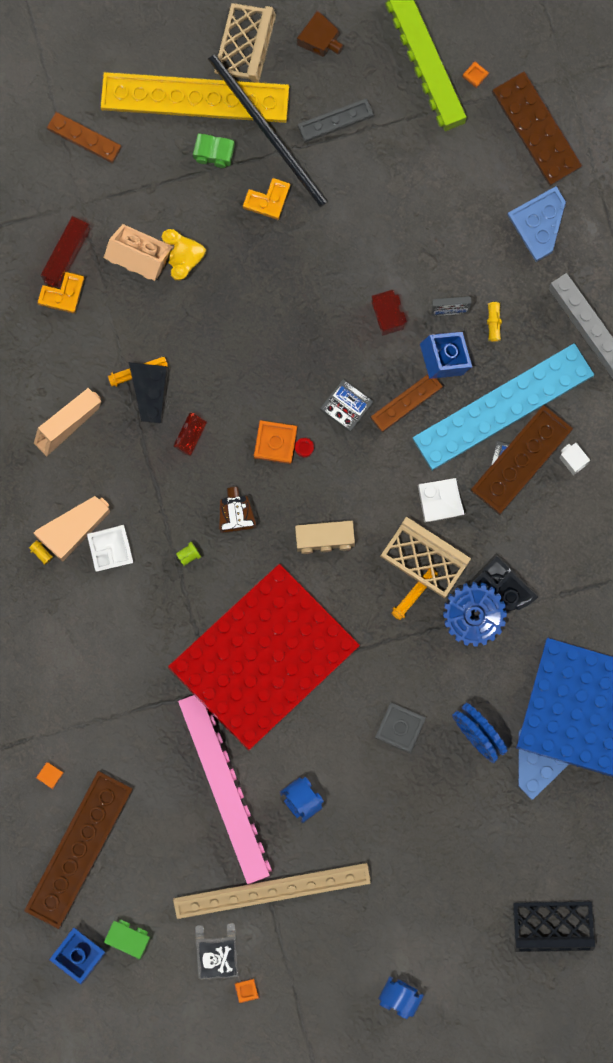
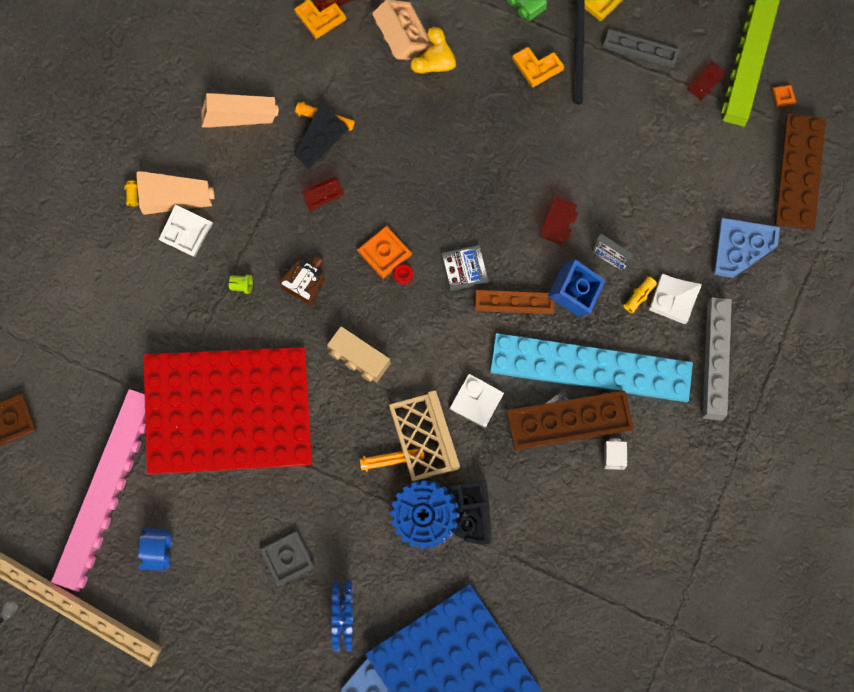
camera: 40 degrees right, 5 degrees down
none -> white plate [649,274,702,324]
none -> clear red plate [687,61,726,101]

